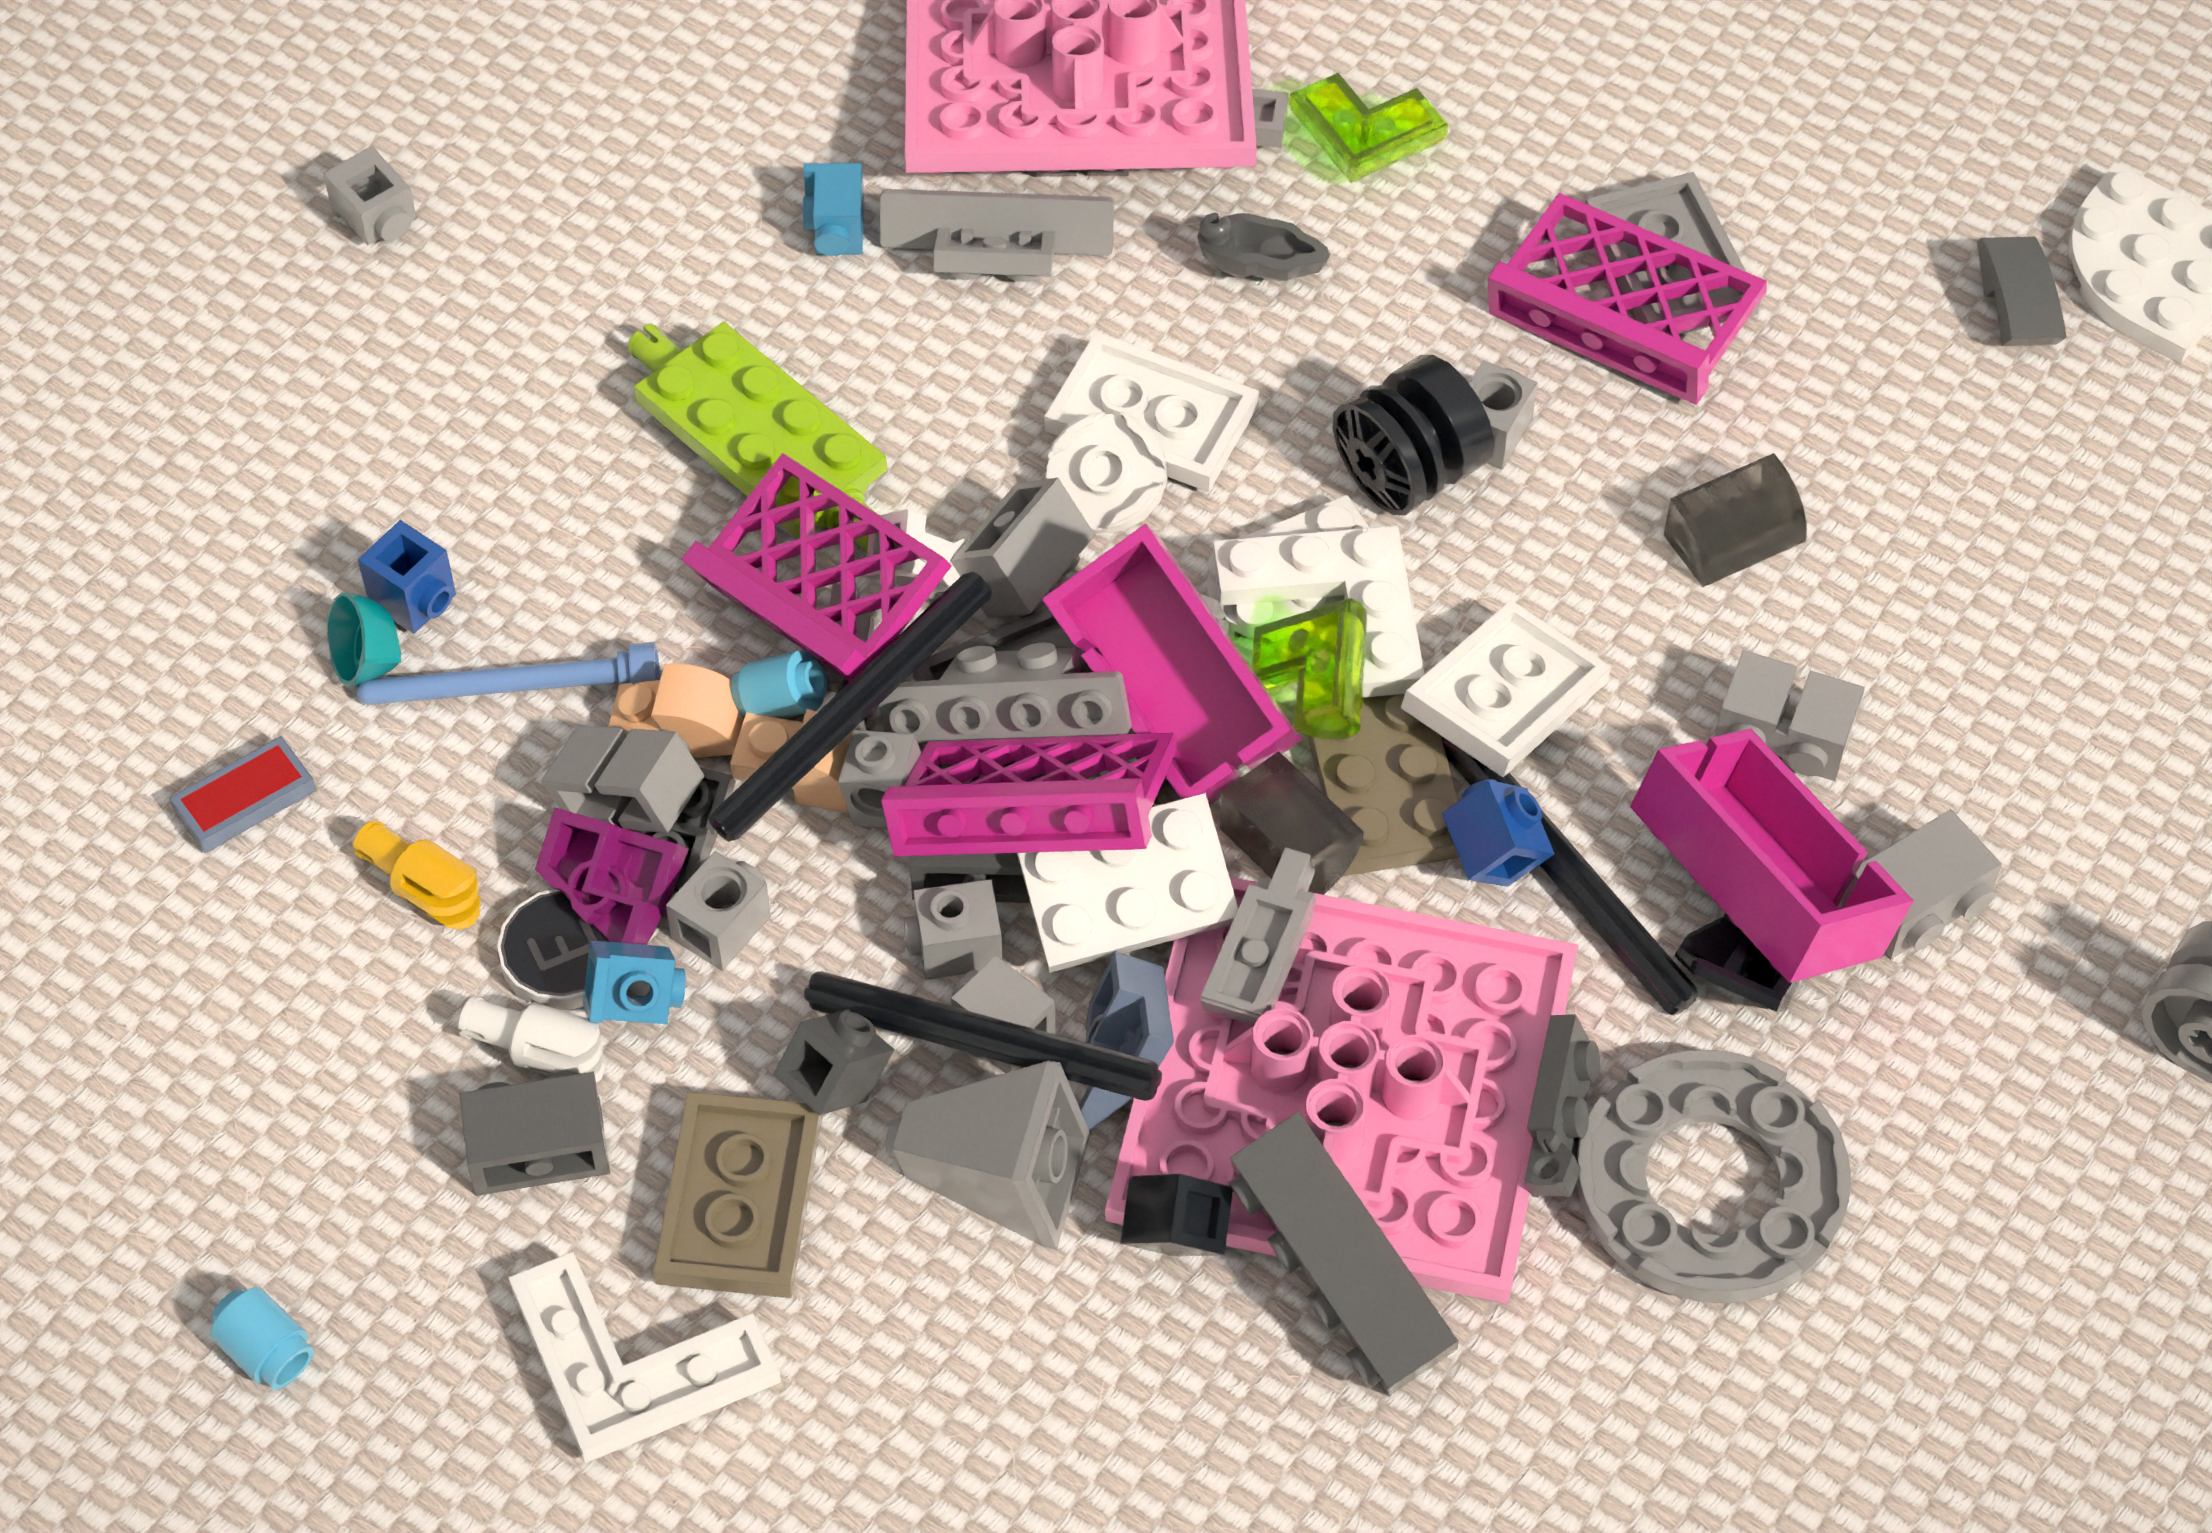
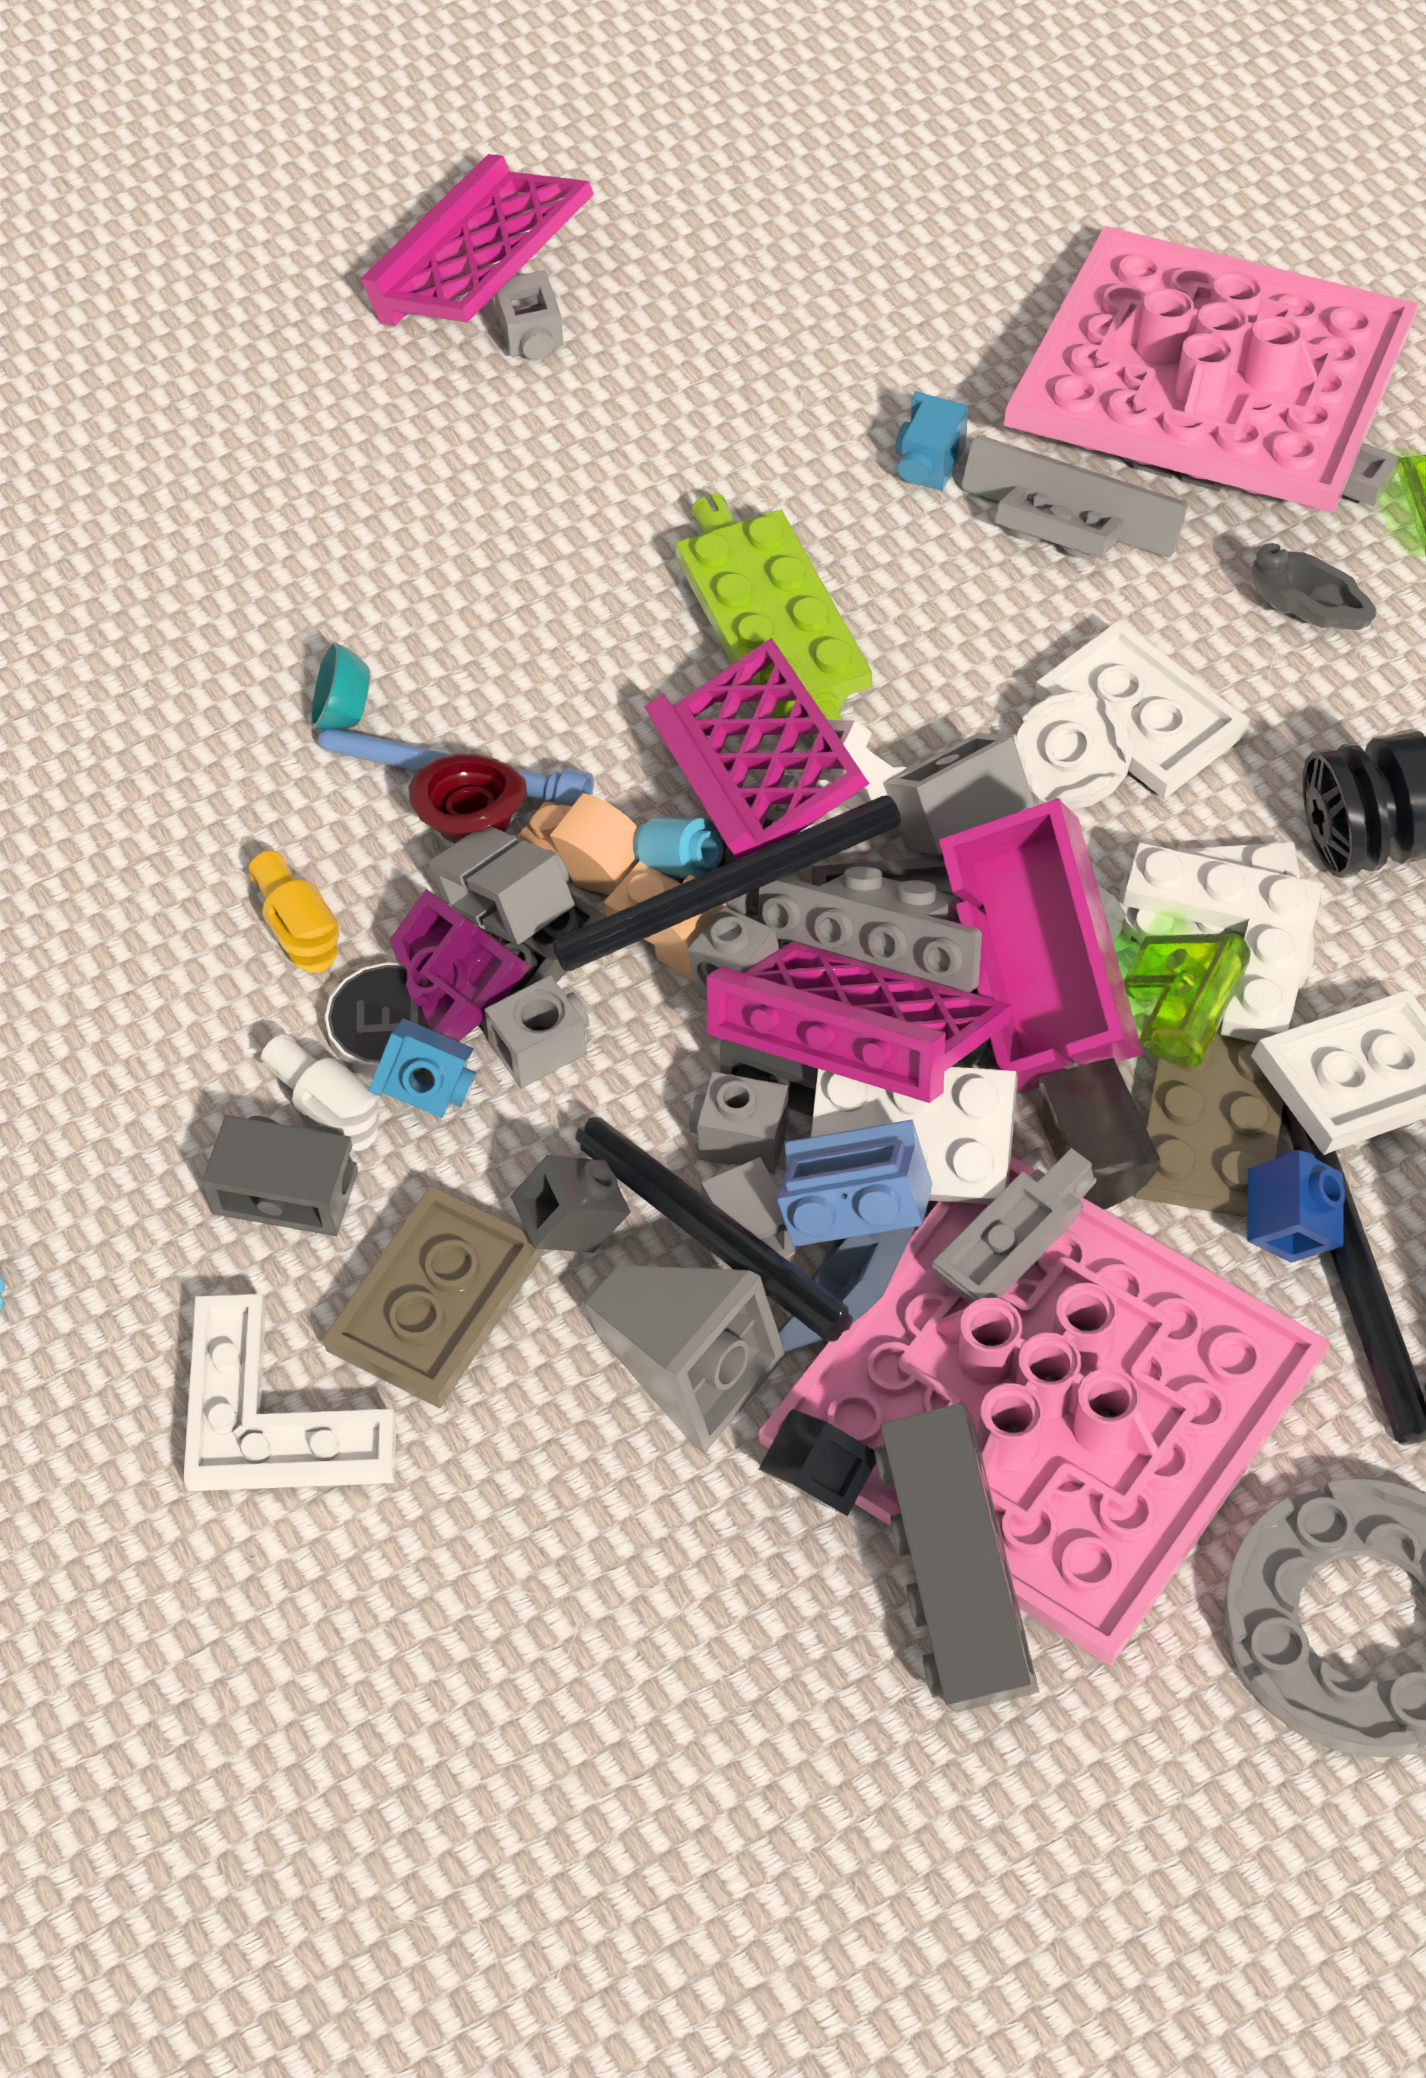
camera: 25 degrees right, 0 degrees up
tile [169,736,316,854] -> none
blue brick [357,520,456,634] -> none
dark grey hinge [1524,1014,1600,1198] -> none
none -> dark pink fence [360,154,594,326]
none -> dark red hat [408,753,527,844]
none -> medium blue window [777,1119,933,1247]

